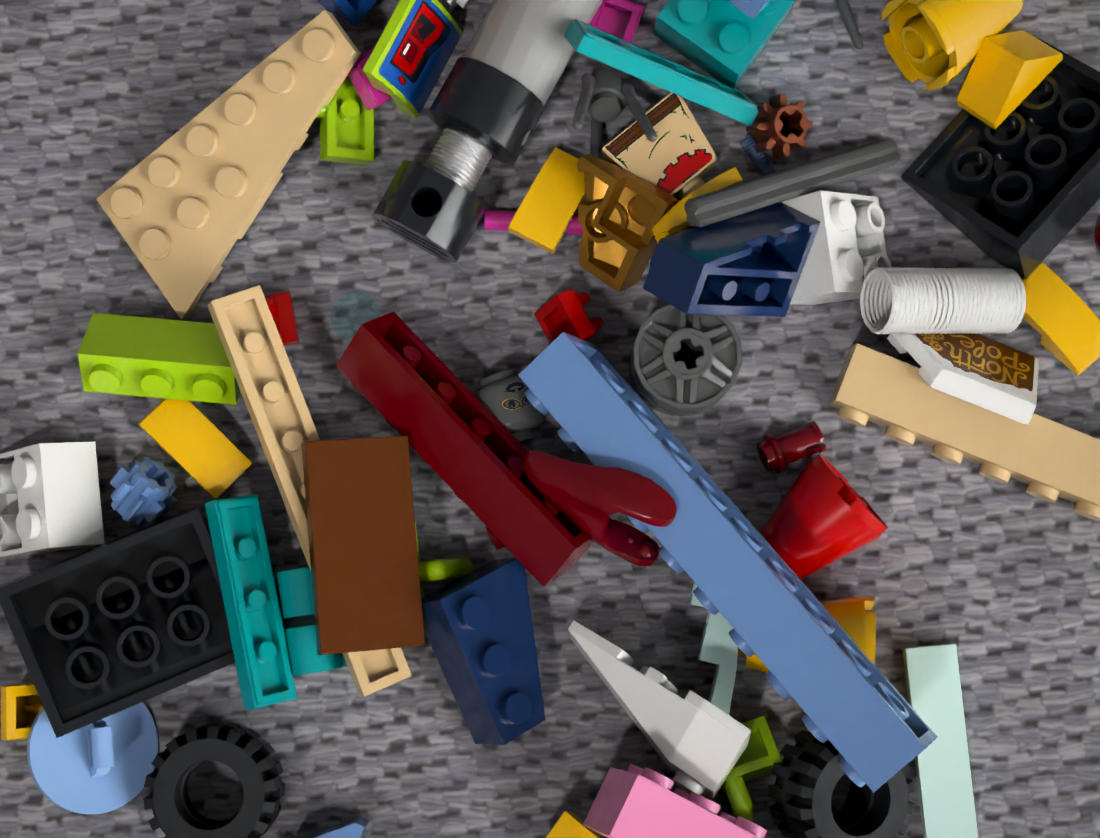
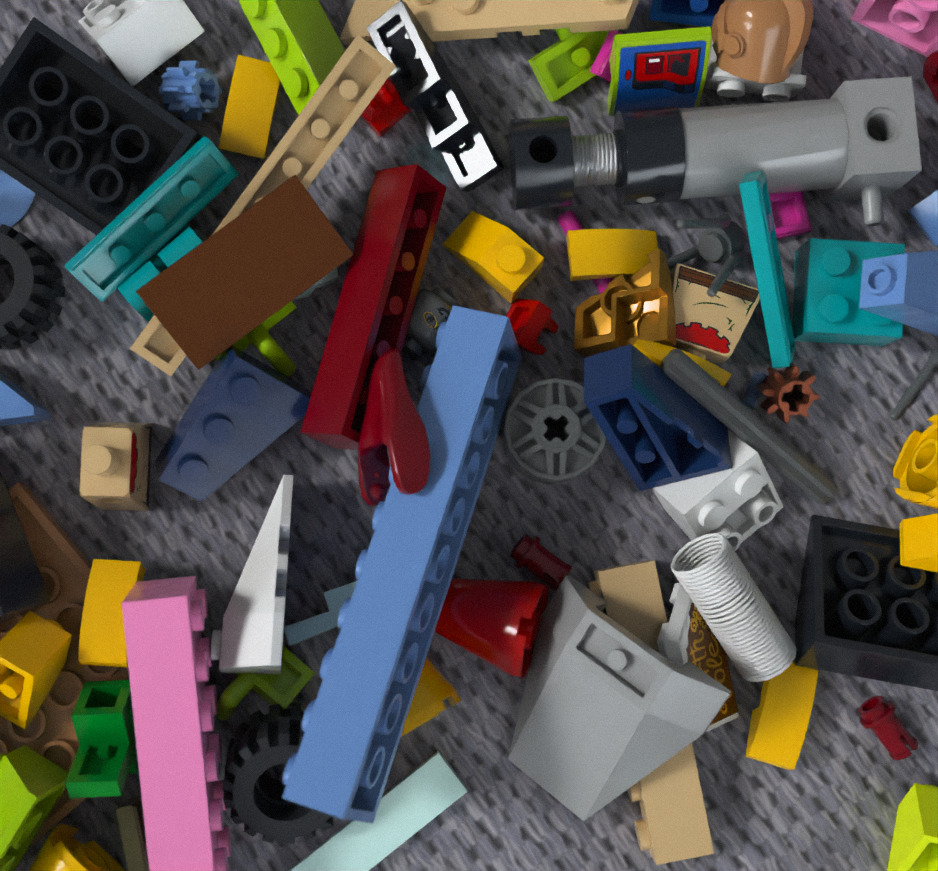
camera: 60 degrees right, 0 degrees up
none -> tan torso [80,422,152,511]
none -> black slope [366,0,505,192]
none -> yellow slope [442,211,544,304]
none -> light grey wedge [508,575,732,821]

